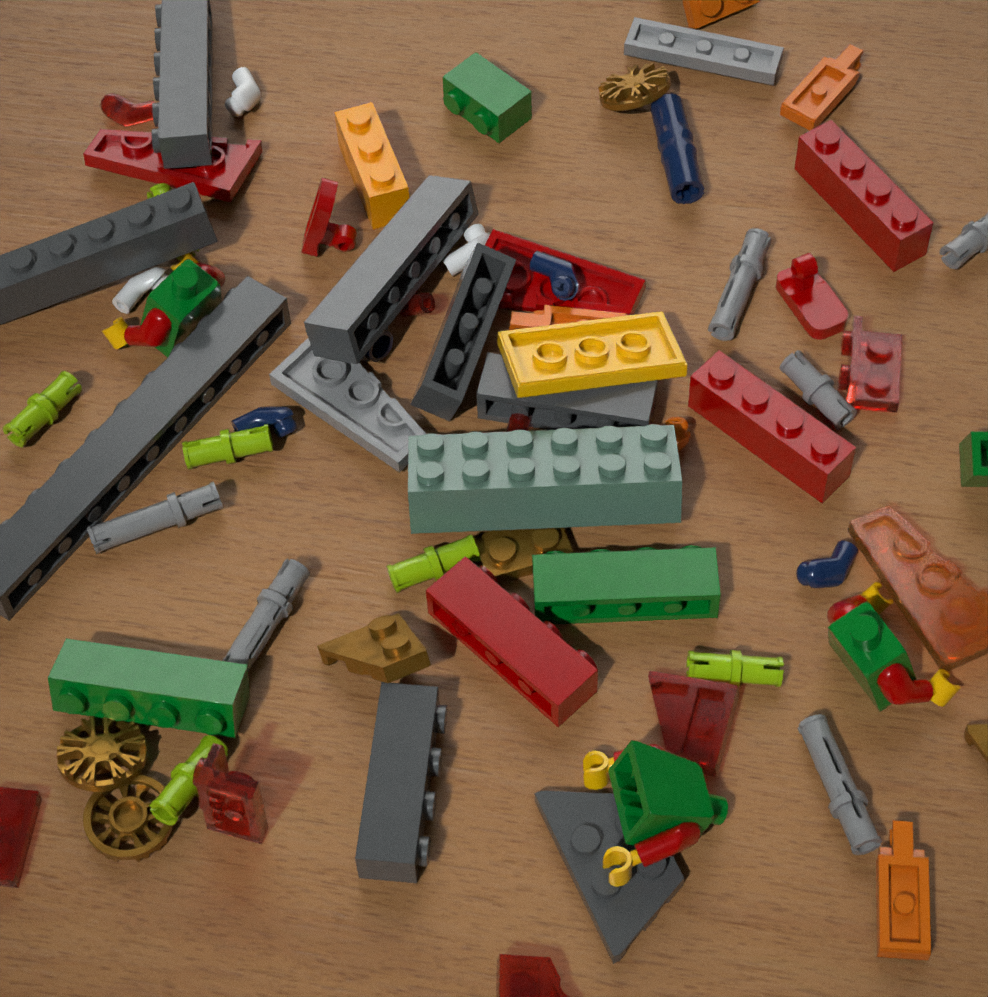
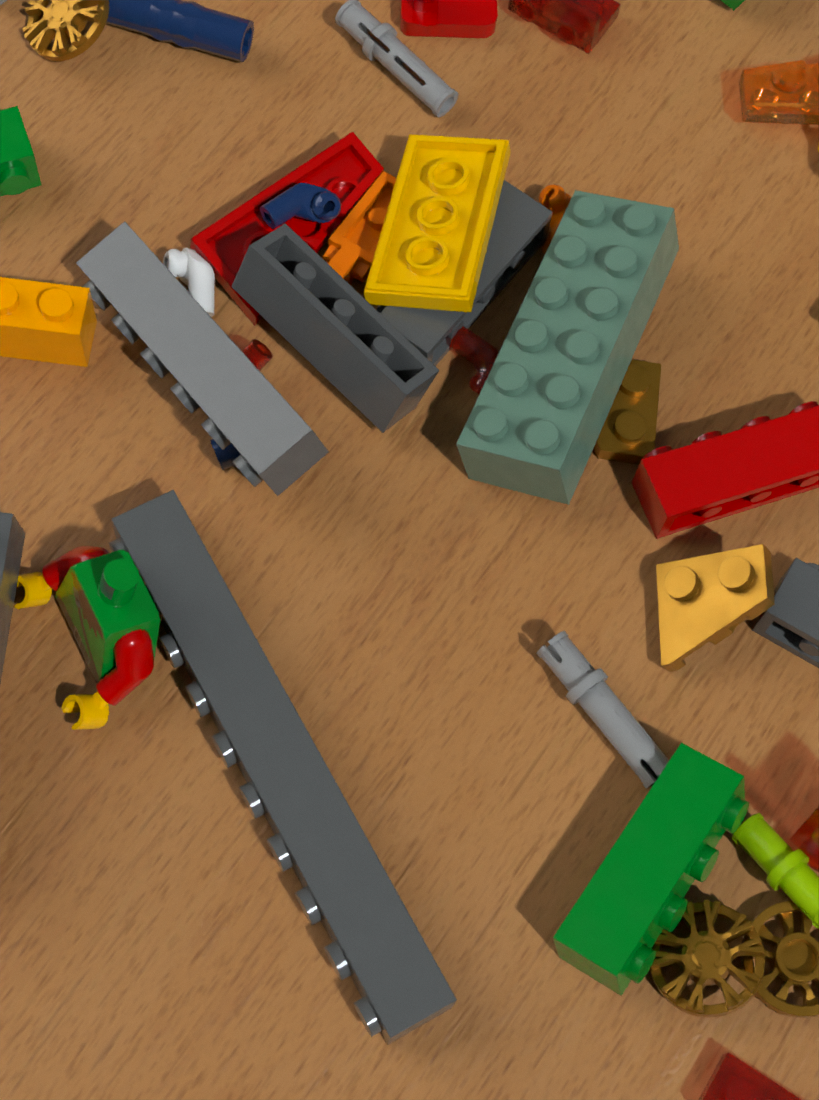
camera: 75 degrees left, 10 degrees up
lime pin [3,371,82,447] -> none
light grey pin [87,482,223,554] -> none
white arm [112,267,168,314] -> none
lime pin [182,424,274,470] -> none
dark blue arm [231,406,297,437] -> none
light grey wing [269,338,426,473] -> none
red piece [301,177,357,257] -> none
lime pin [386,534,481,593] -> none
green brick [532,545,721,624] -> none
red brick [688,350,856,504] -> none
light grey pin [780,350,857,430] -> none
dark blue arm [796,540,858,589] -> none

